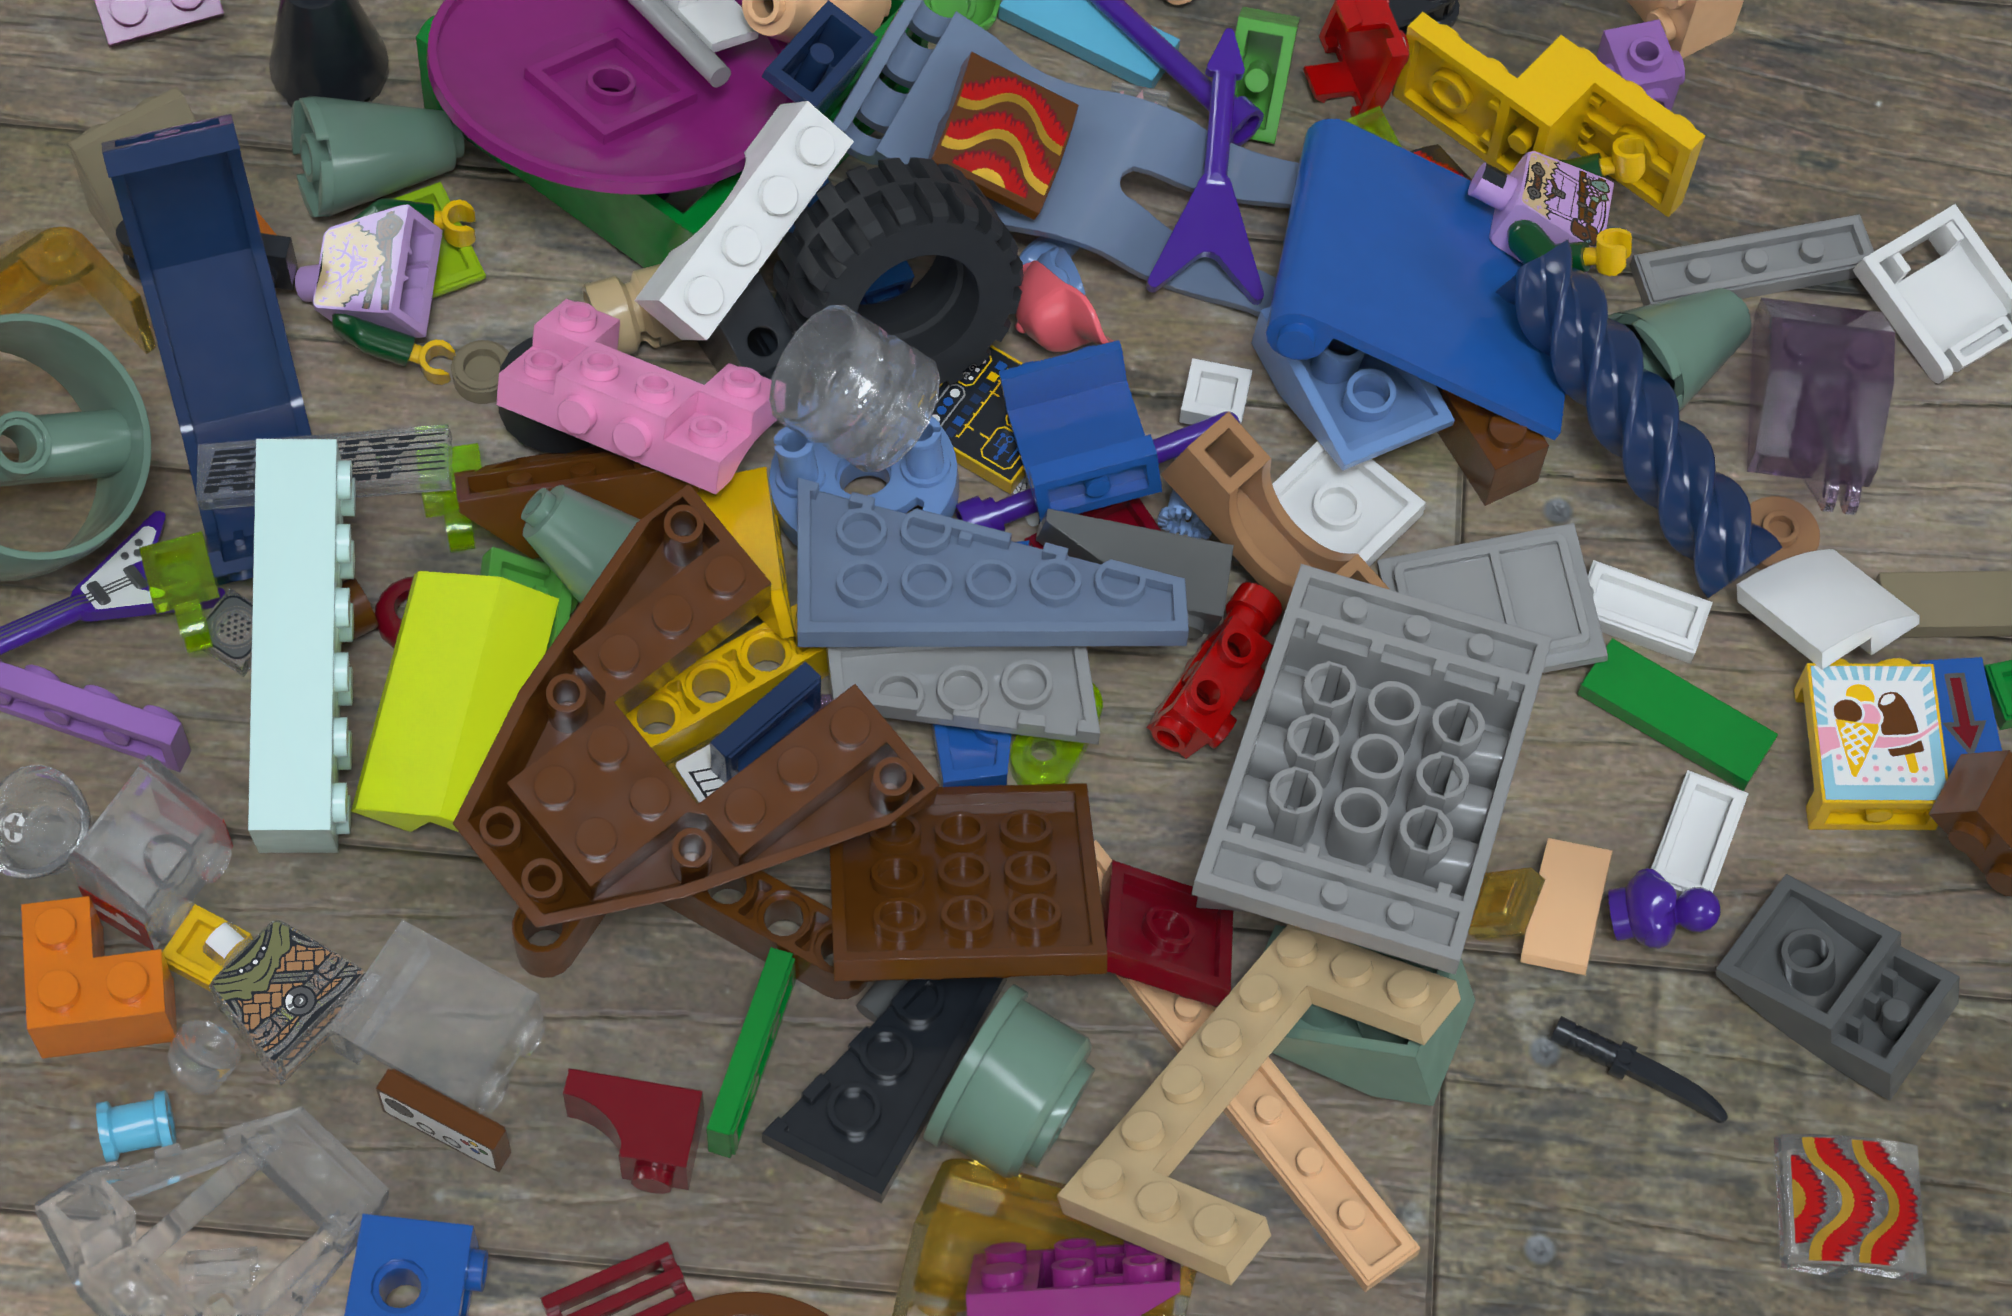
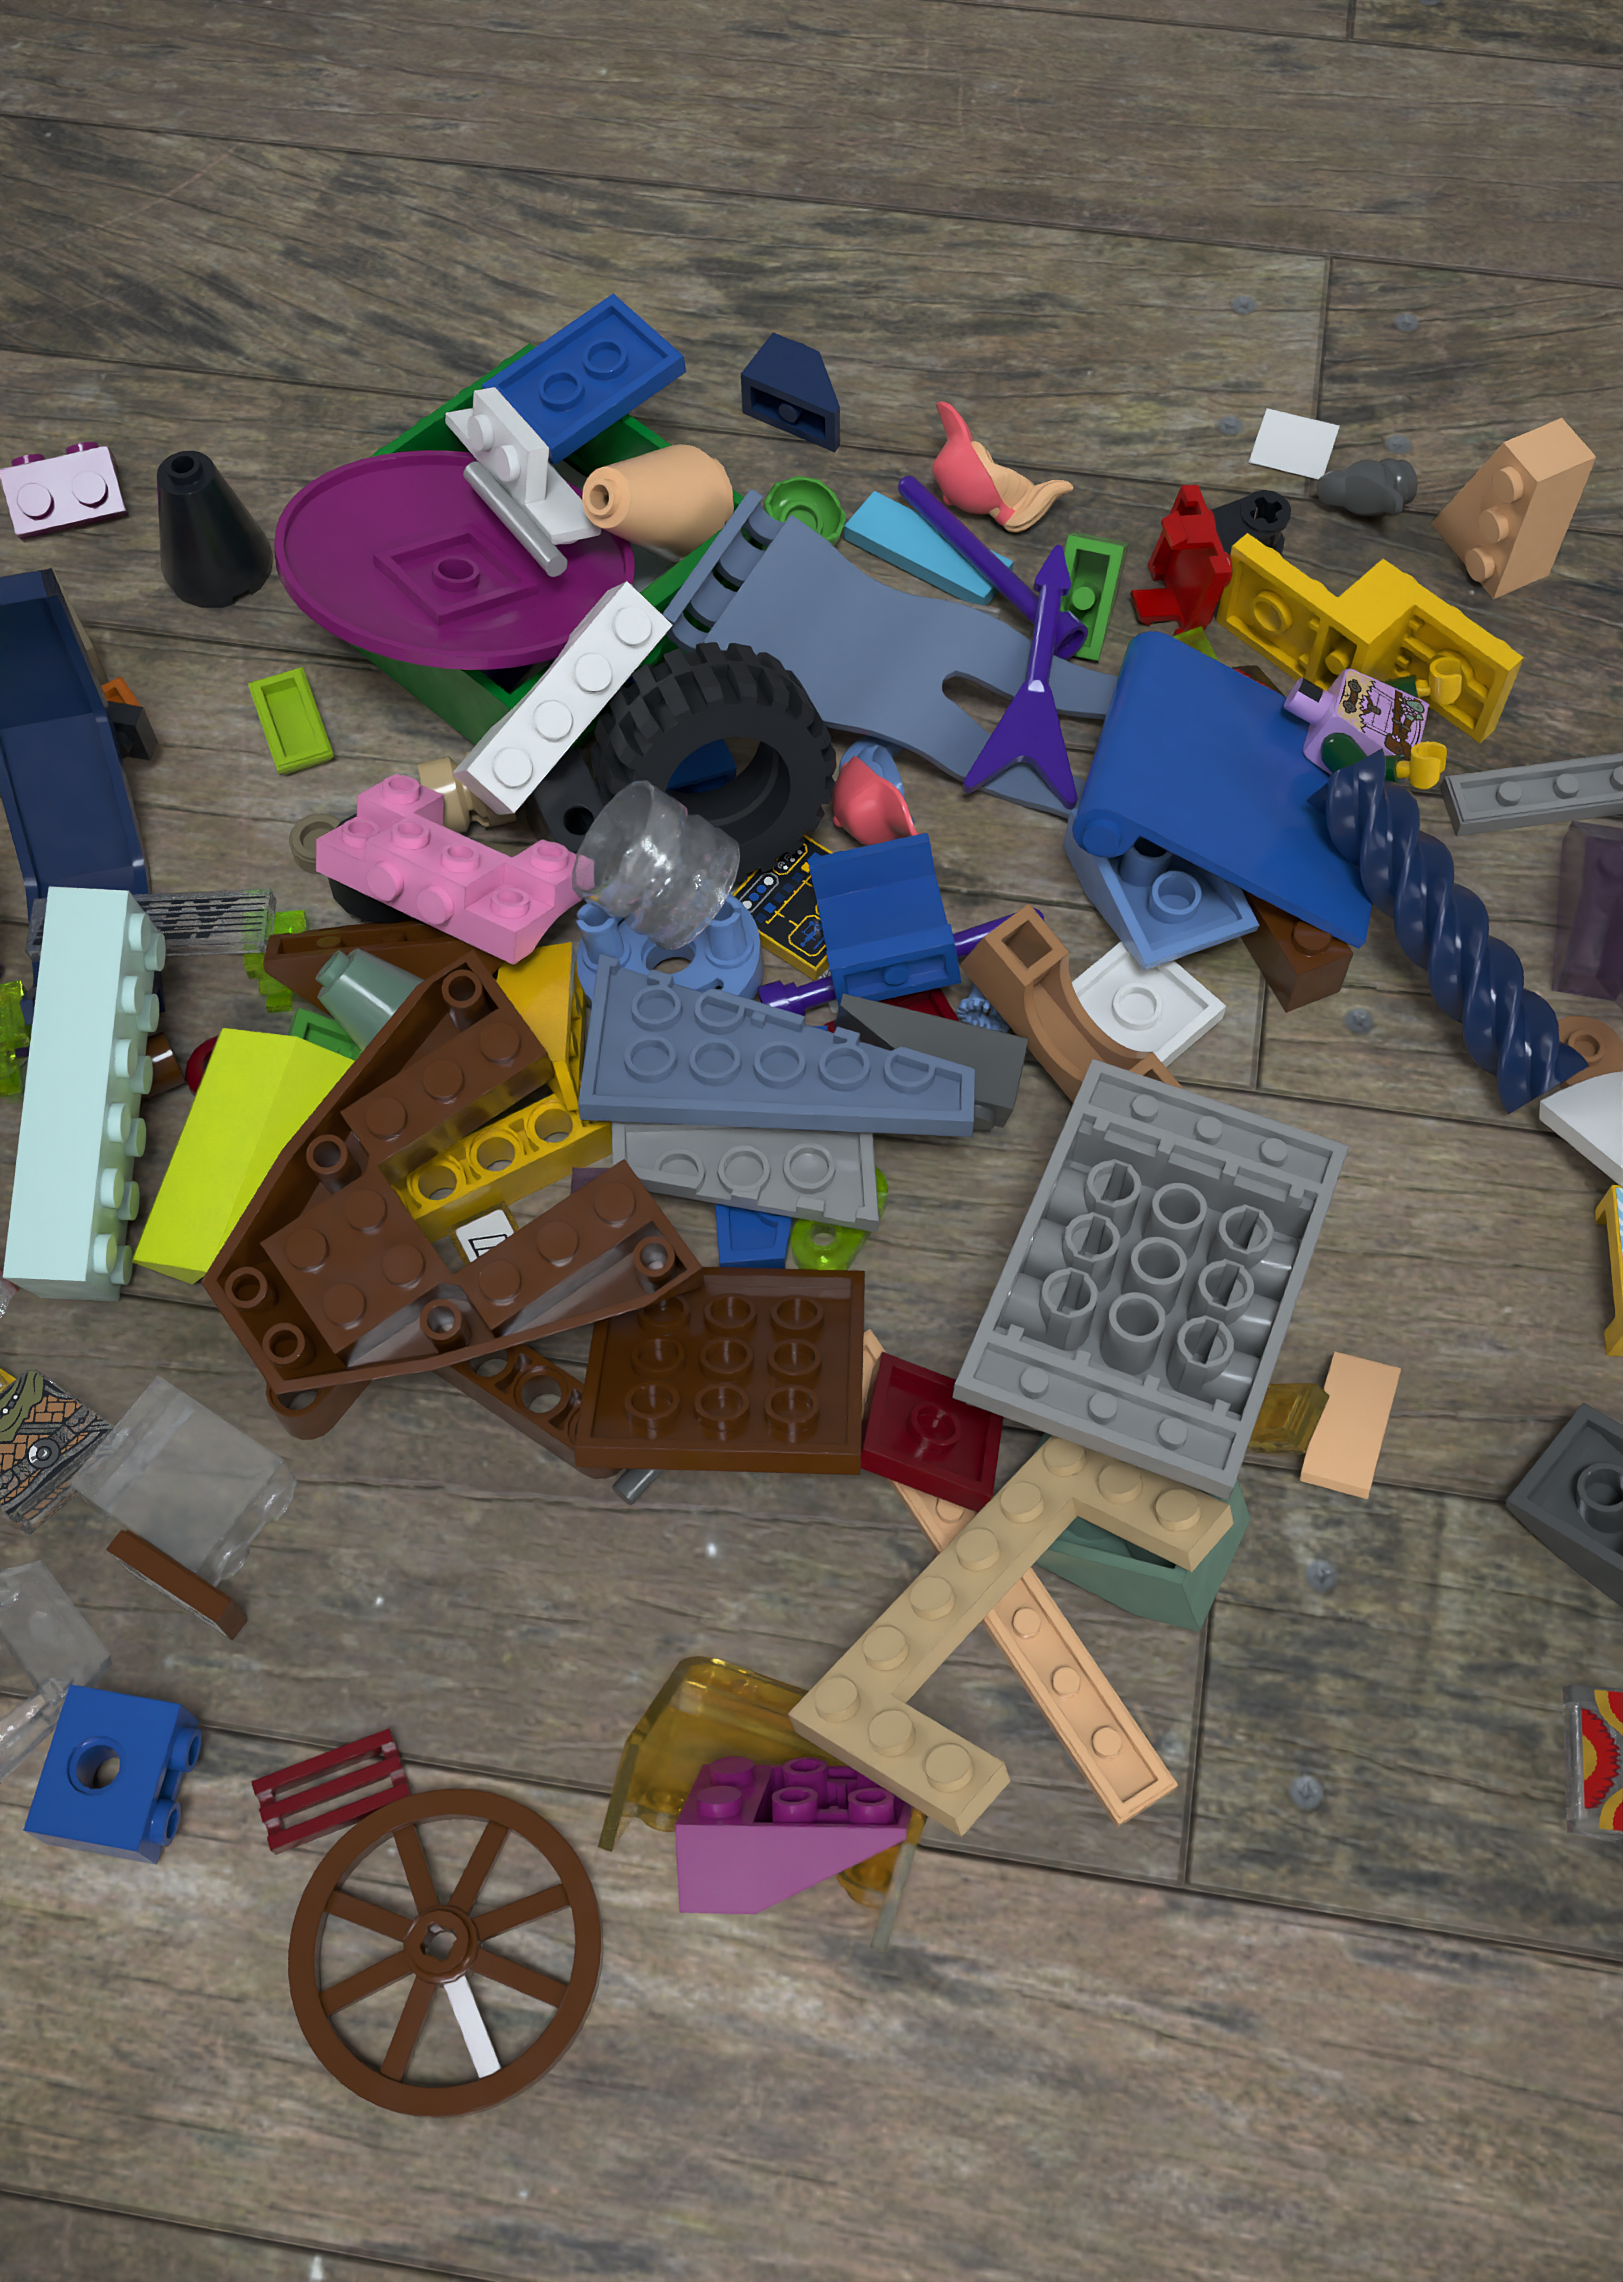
camera: 10 degrees right, 0 degrees up
sand green cone [291,96,464,217] -> none
torso [295,198,476,385] -> none
dark red arch [563,1068,705,1194] -> none
green tile [706,947,796,1158] -> none
dark blue tile [710,661,821,783] -> none
dark blue slope [761,0,878,114] -> none
black wing [762,977,1007,1203] -> none
sand green wheel [923,984,1095,1179] -> none
slope [928,52,1079,220] -> none
red brick [1146,582,1282,759] -> none
white plate [1179,358,1252,425] -> none
light grey piece [1377,523,1608,673] -> none
black piece [1550,1016,1728,1123] -> none
green tile [1578,638,1778,791] -> none
white tile [1588,560,1713,664] -> none
medium lavender brick [1596,19,1685,110] -> none
sand green cone [1608,288,1751,412] -> none
dark purple animal [1608,868,1721,949] -> none
white tile [1650,770,1749,899] -> none

